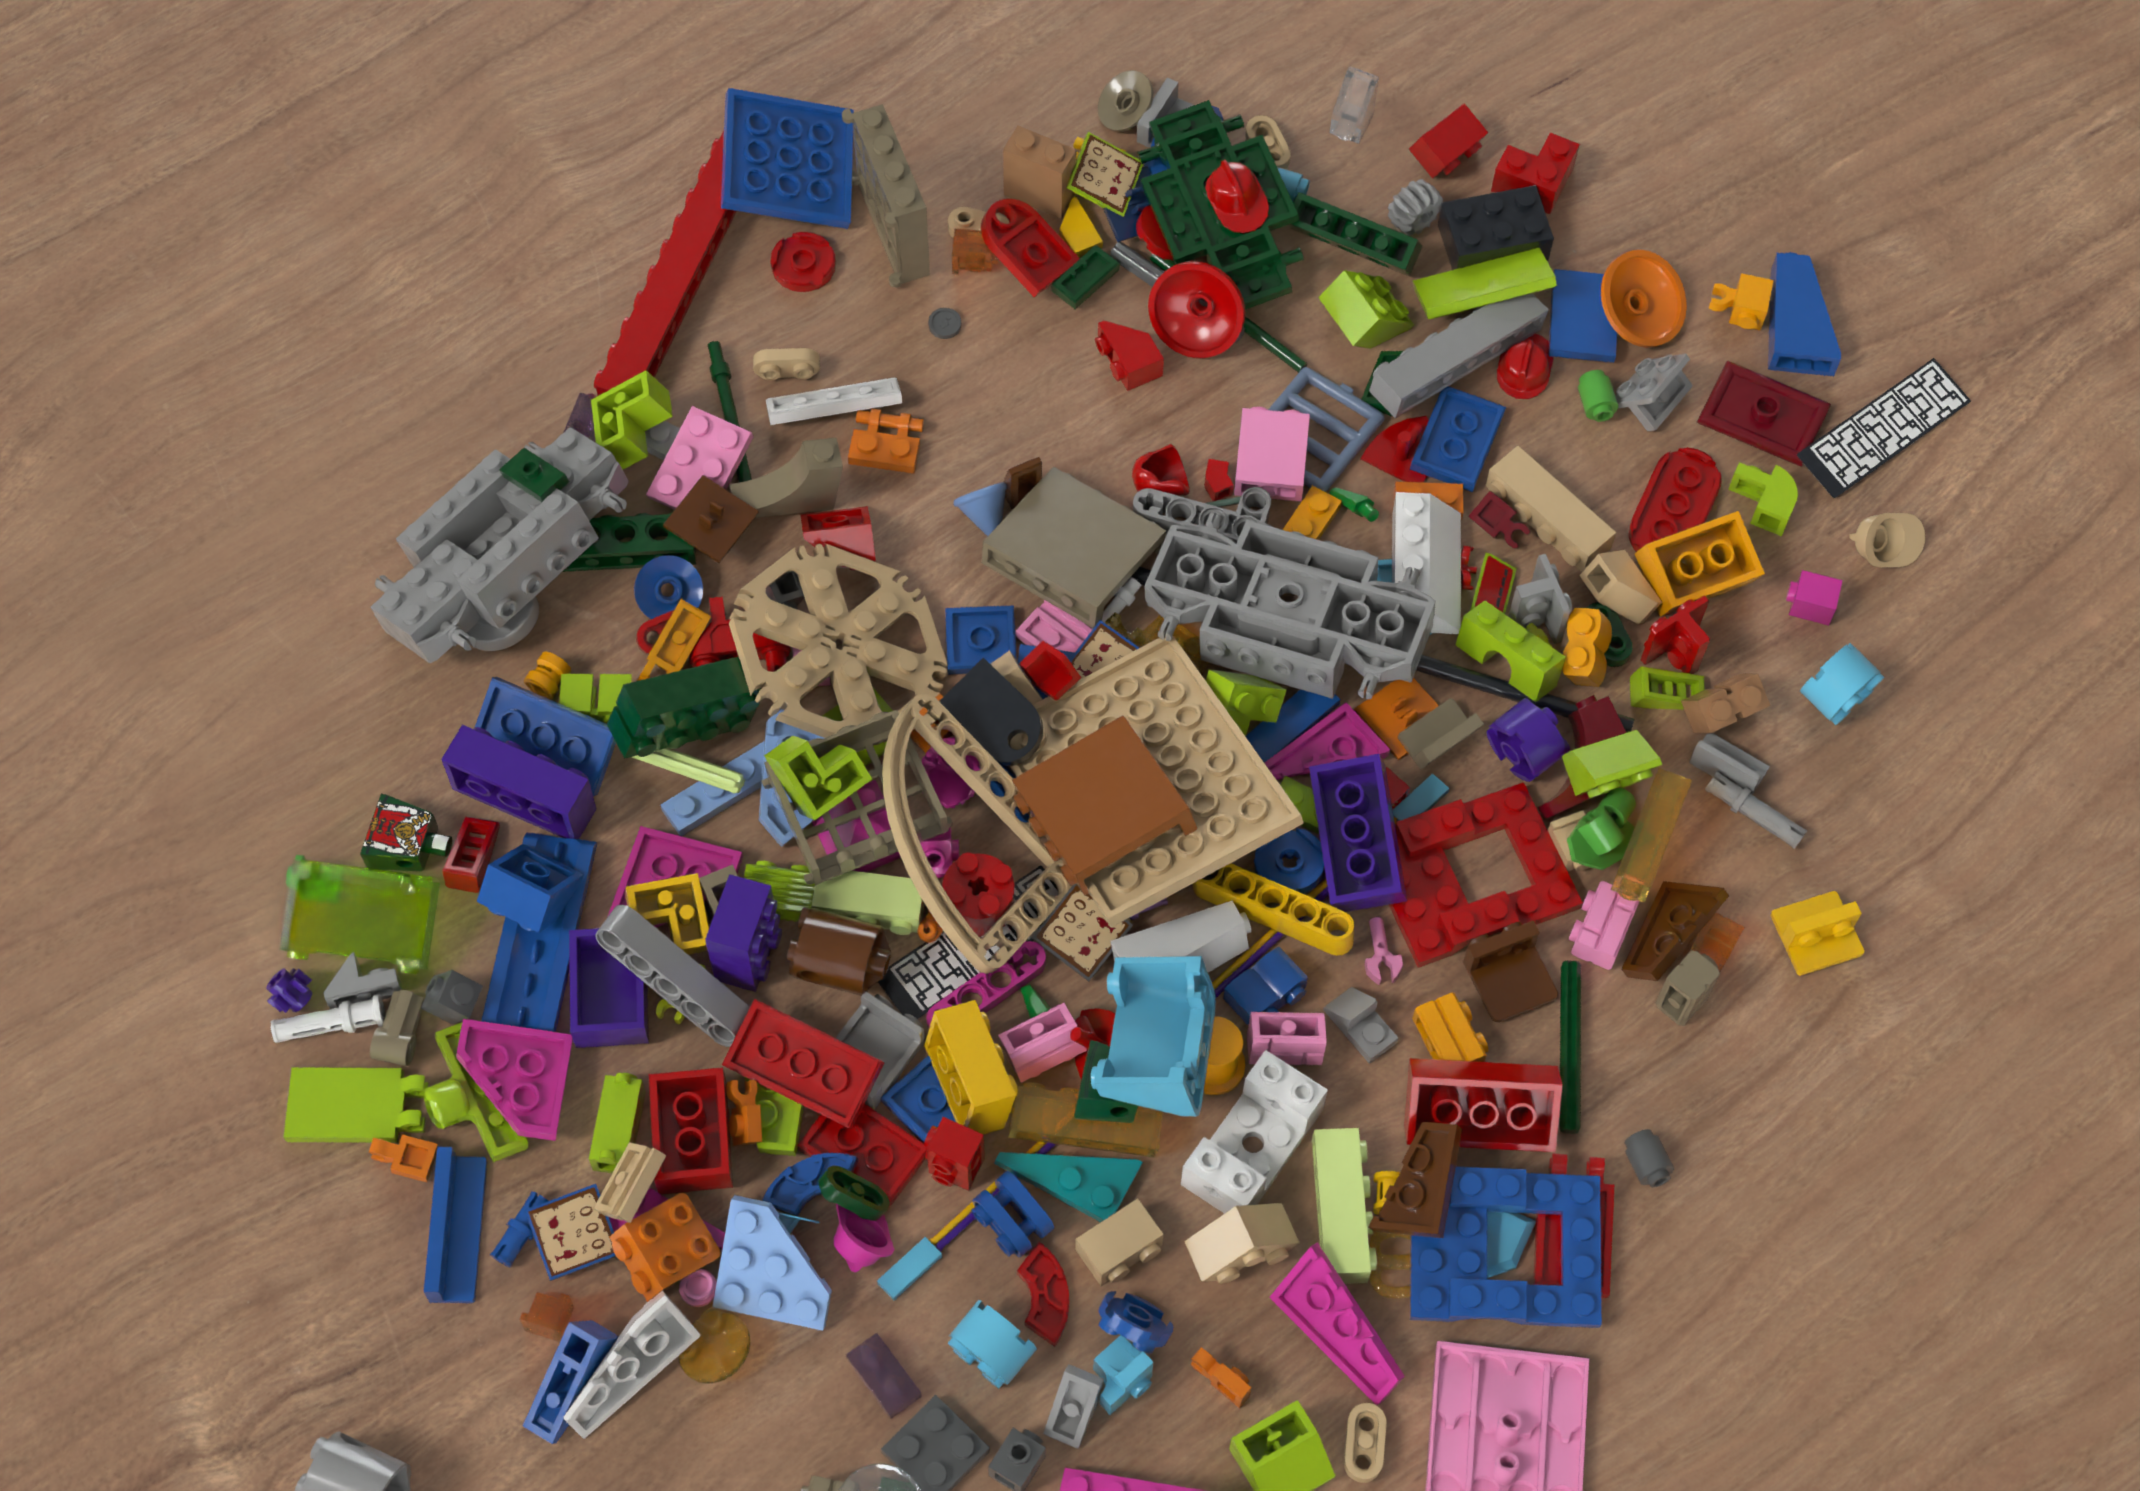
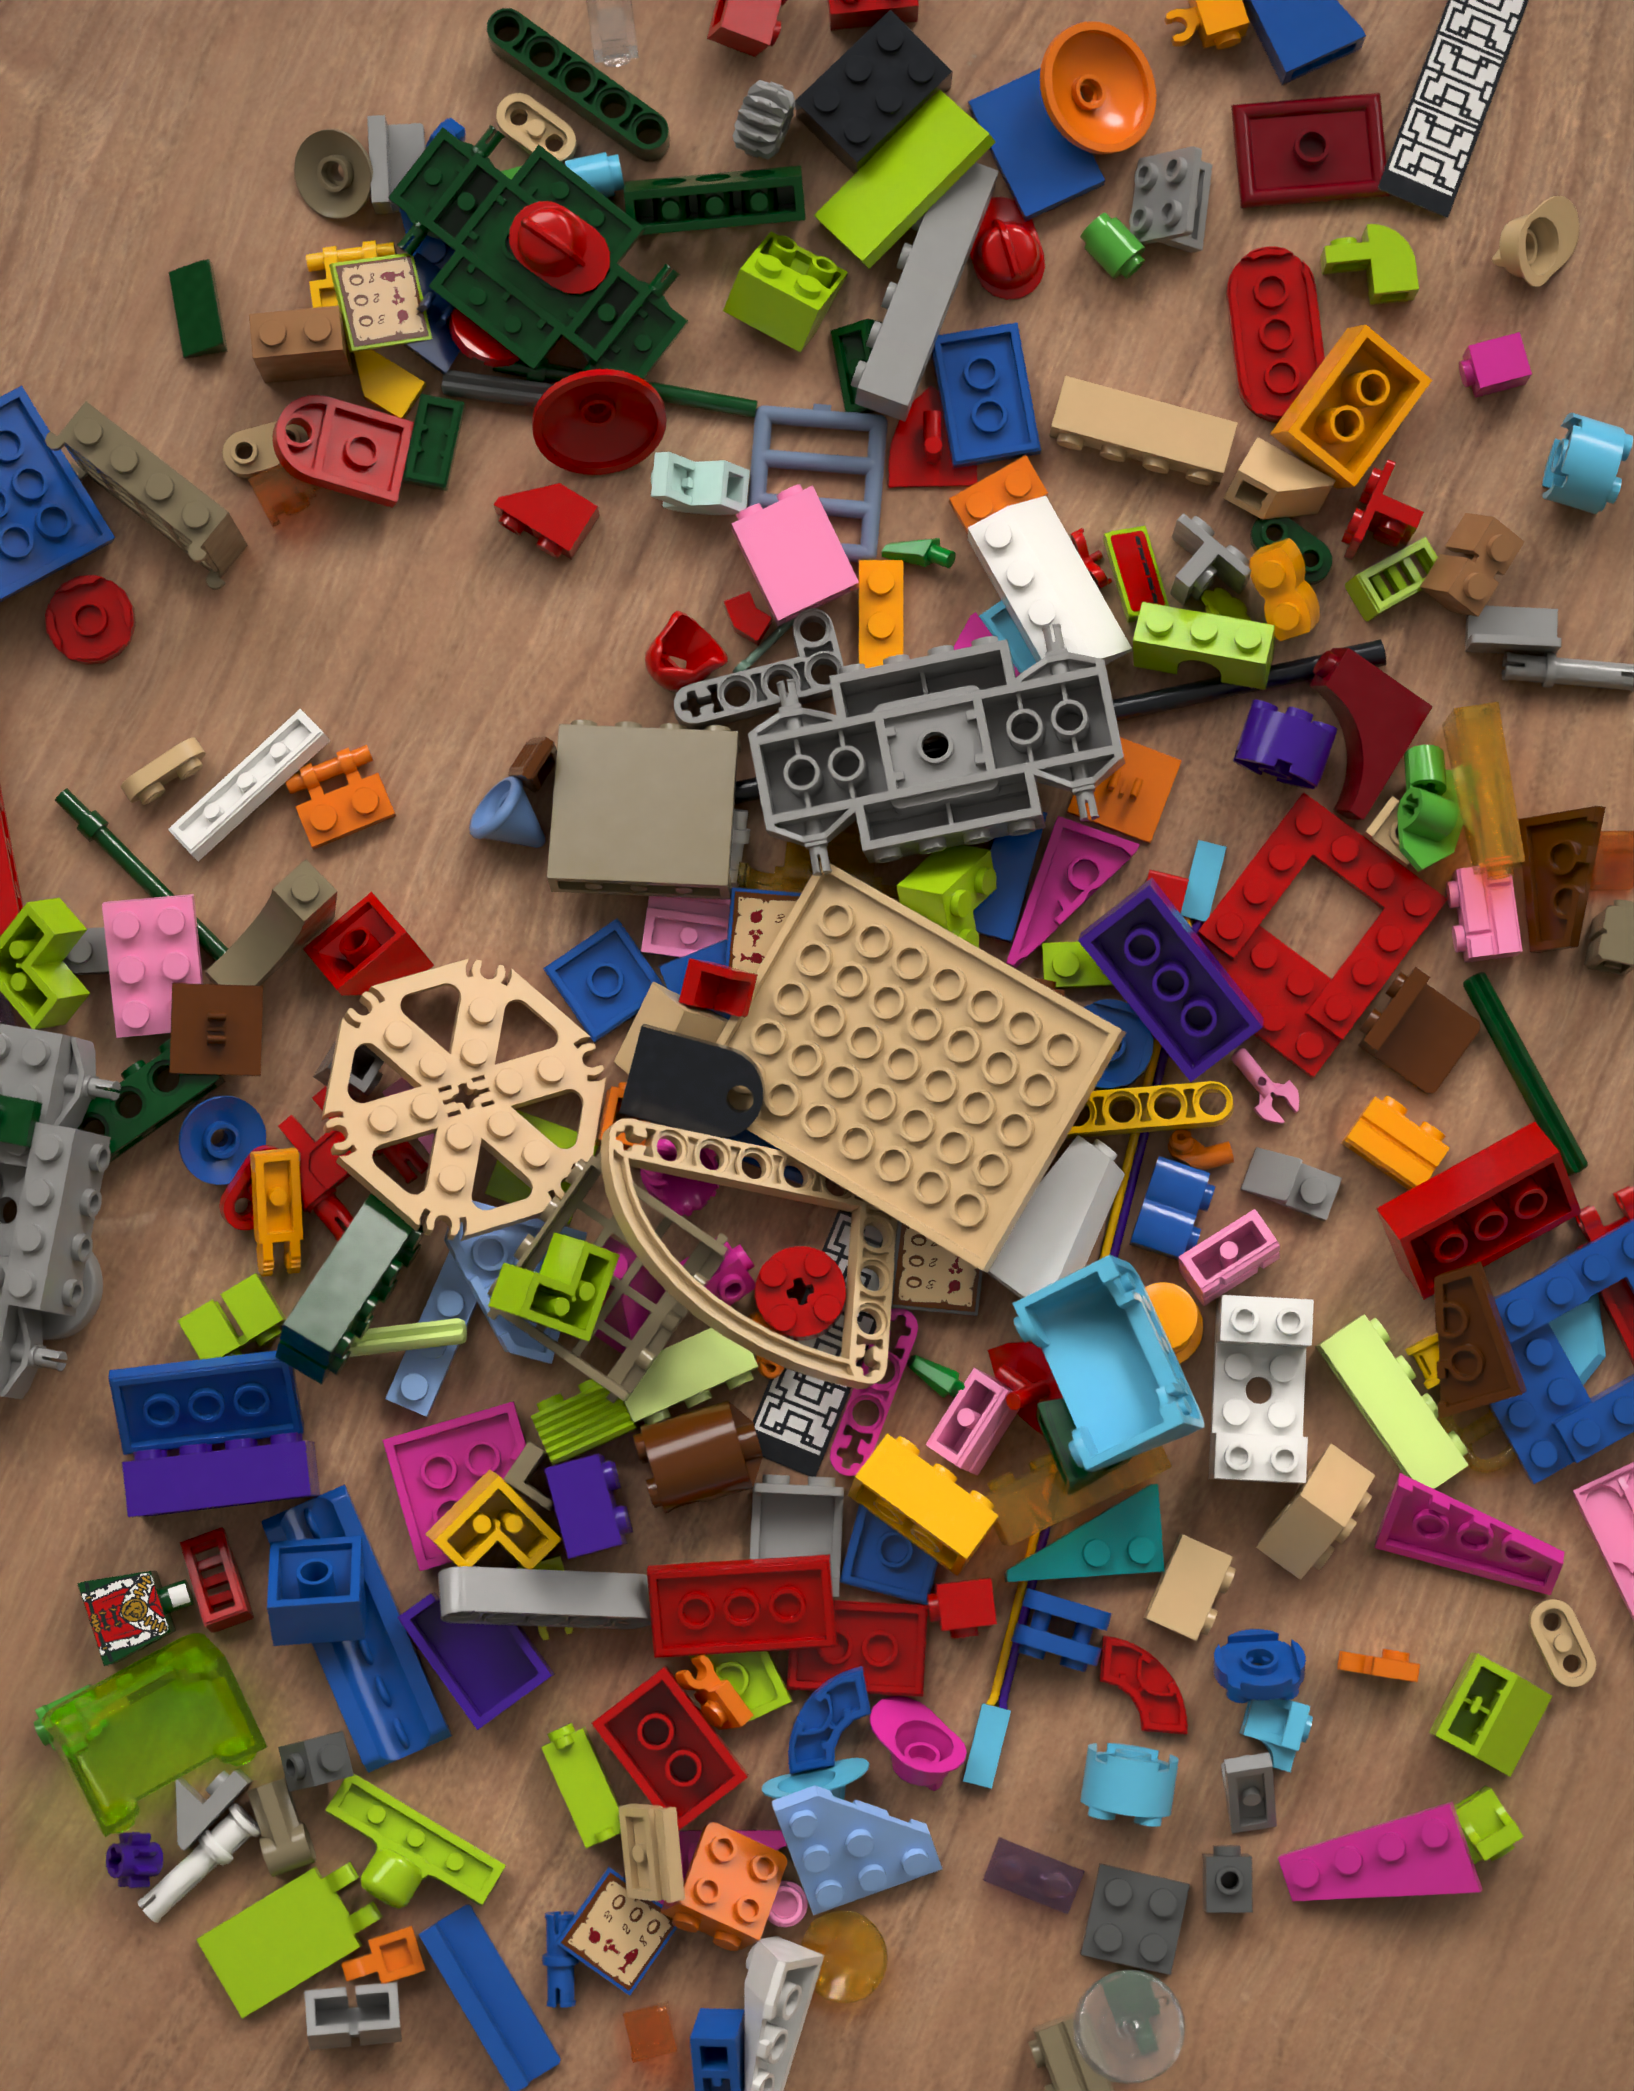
camera: 30 degrees left, 20 degrees up
dark pink plate [457,1019,573,1141] -> none
light orange wheel [523,651,572,700] -> none
dark green plate [818,1165,890,1221] -> none
dark grey piece [928,308,961,339] -> none
dark orange panel [1012,715,1198,896] -> none
dark tan panel [1397,698,1484,770] -> none
dark red plate [1468,490,1531,549] -> none
lime slope [1562,730,1663,799] -> none
none -> dark green slope [169,259,228,359]
none -> light grey piece [304,1982,402,2050]
none -> dark green beam [487,8,670,162]
none -> light aqua brick [651,452,750,515]
none -> orange arm [1168,1129,1234,1171]

